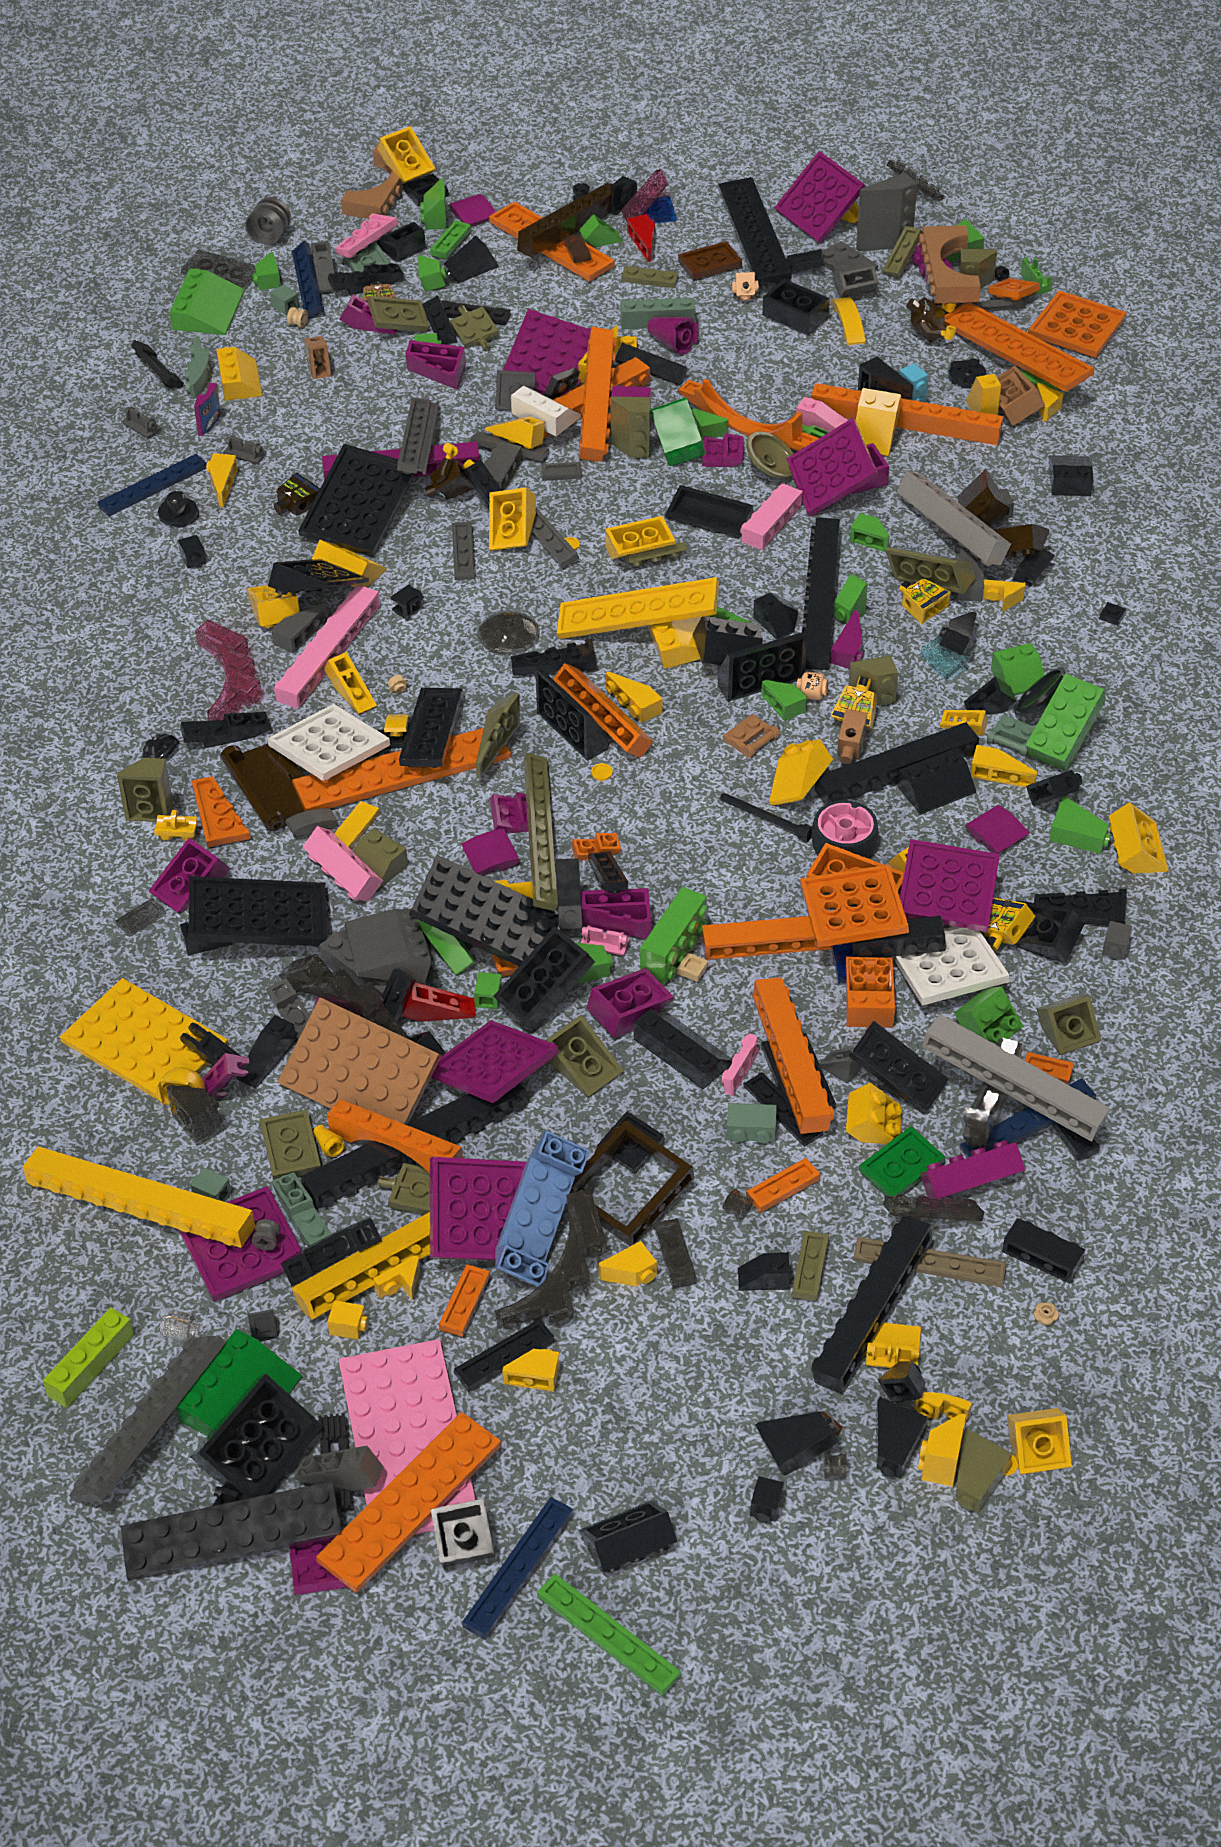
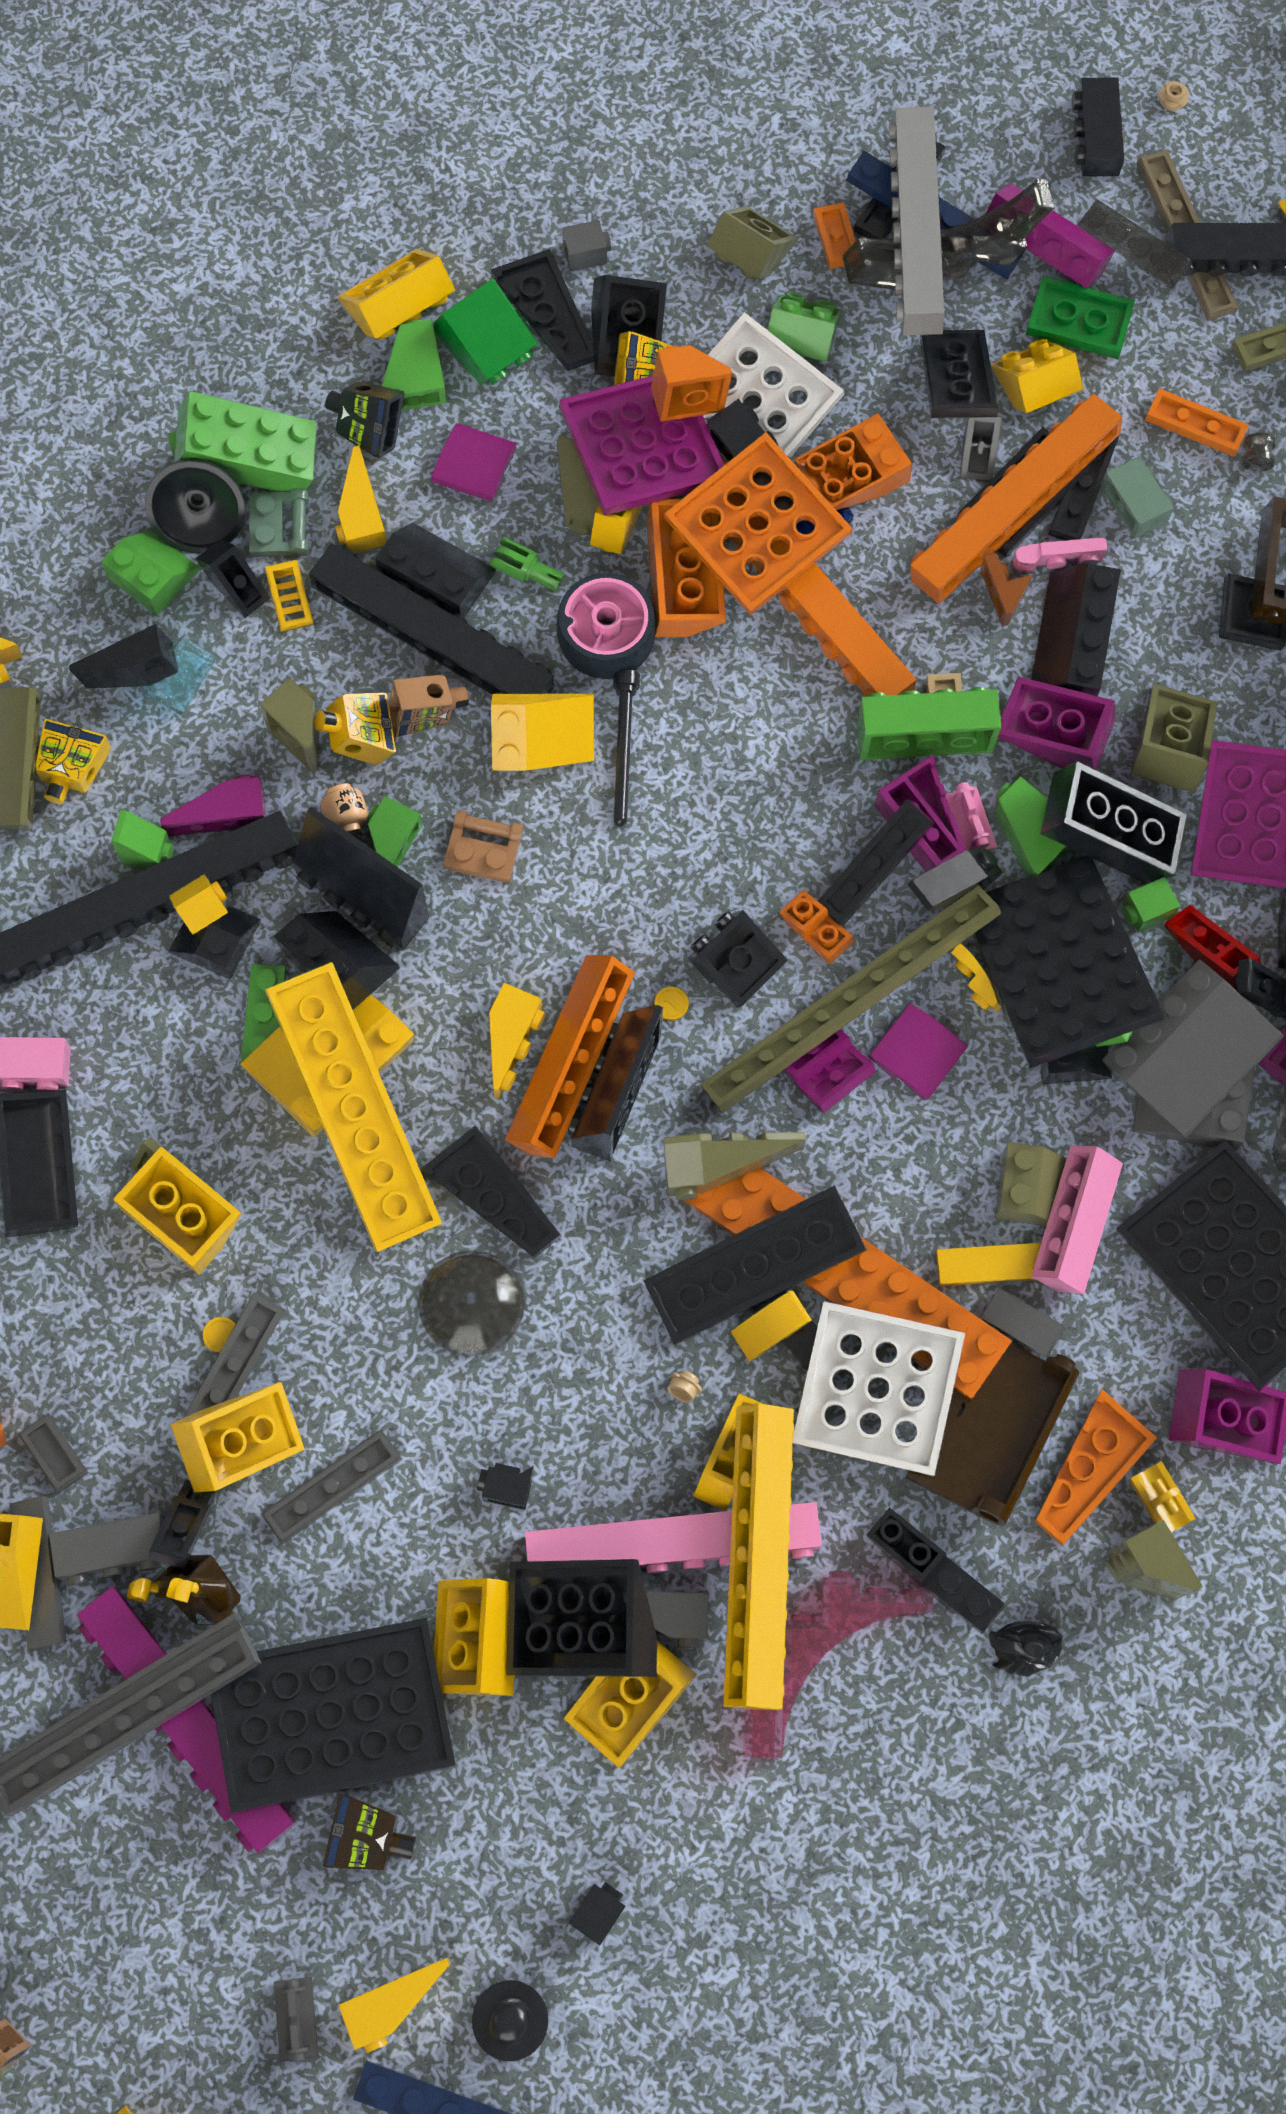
camera: 125 degrees left, 25 degrees up
none -> yellow brick [169,874,228,934]
none -> green slope [433,278,538,385]
none -> bright green arm [488,536,564,593]
none -> orange slope [651,345,732,422]
none -> black plate [688,910,788,1008]
none -> yellow brick [723,1403,794,1710]
none -> dark orange slope [980,553,1032,627]

